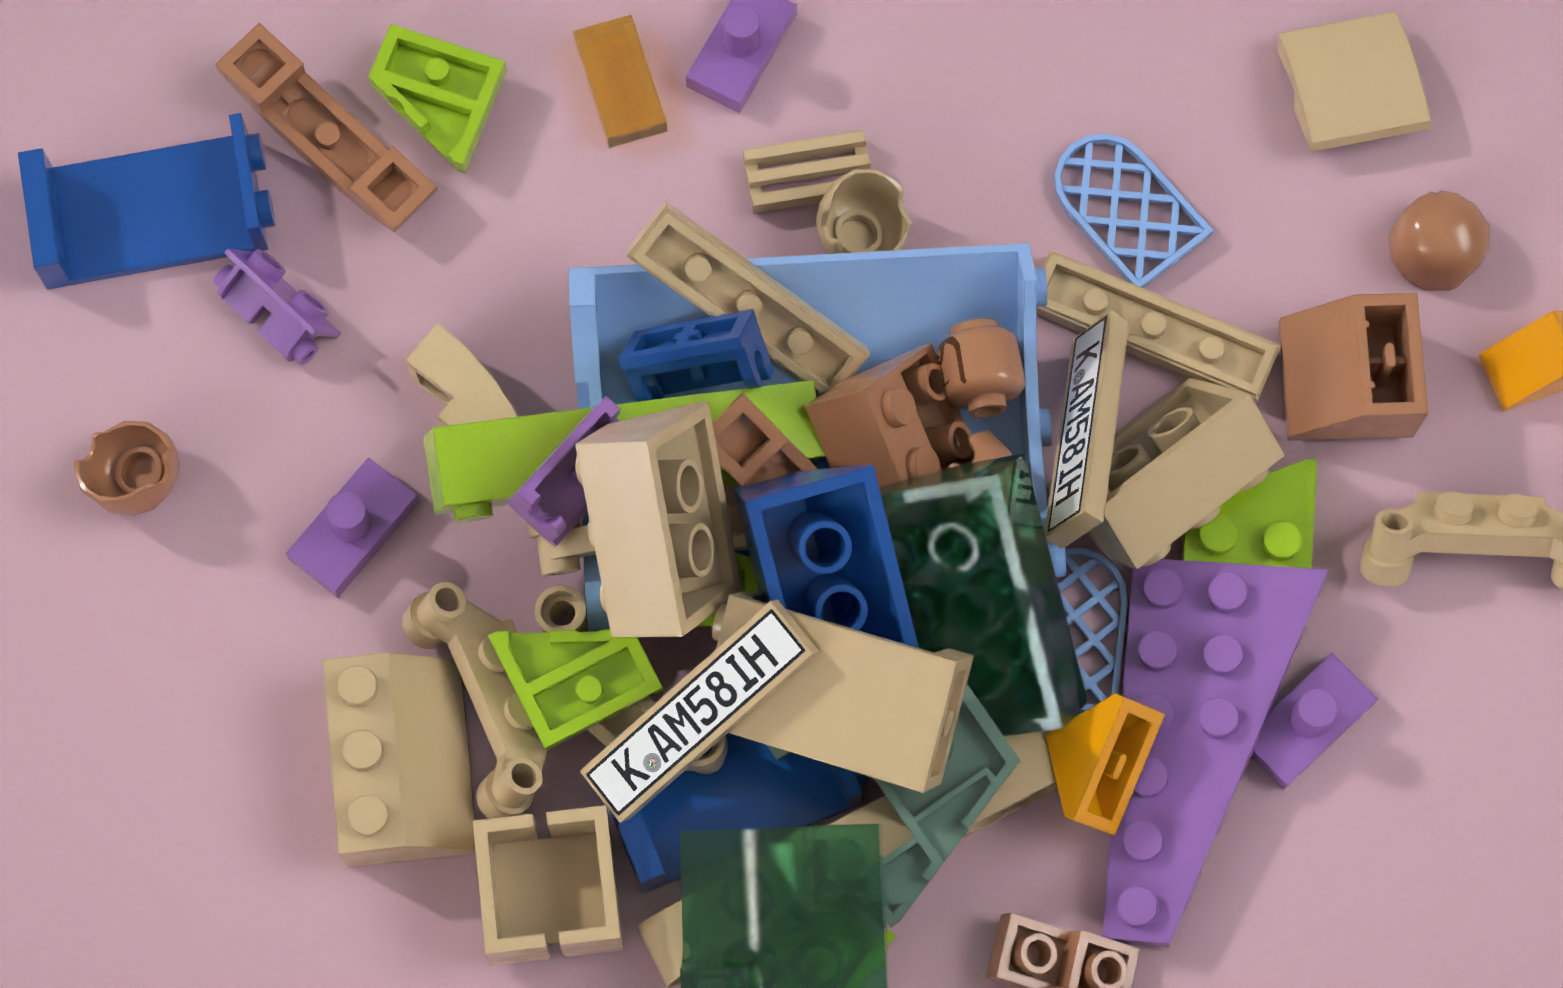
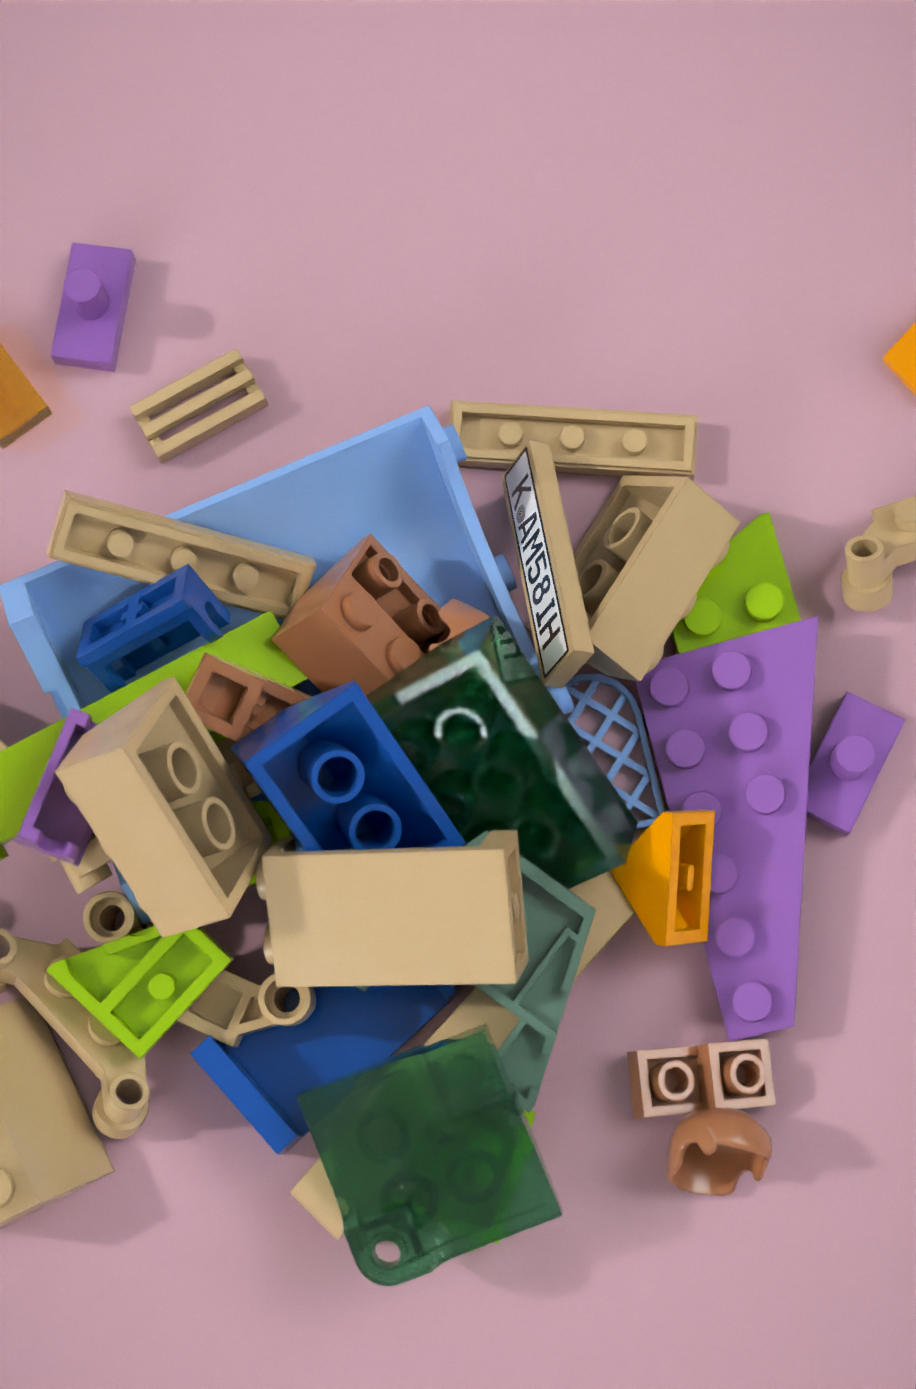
camera: 10 degrees left, 5 degrees up
tan piece [473,805,624,966] -> none
tile [579,599,820,823] -> none
tan hair [816,169,912,254] -> none
nougat head [937,318,1025,418] -> none
light blue window [1054,134,1214,288] -> none
tan slope [1277,11,1431,152] -> none
nougat slope [1278,293,1428,441] -> none
nougat hair [1389,190,1490,290] -> none

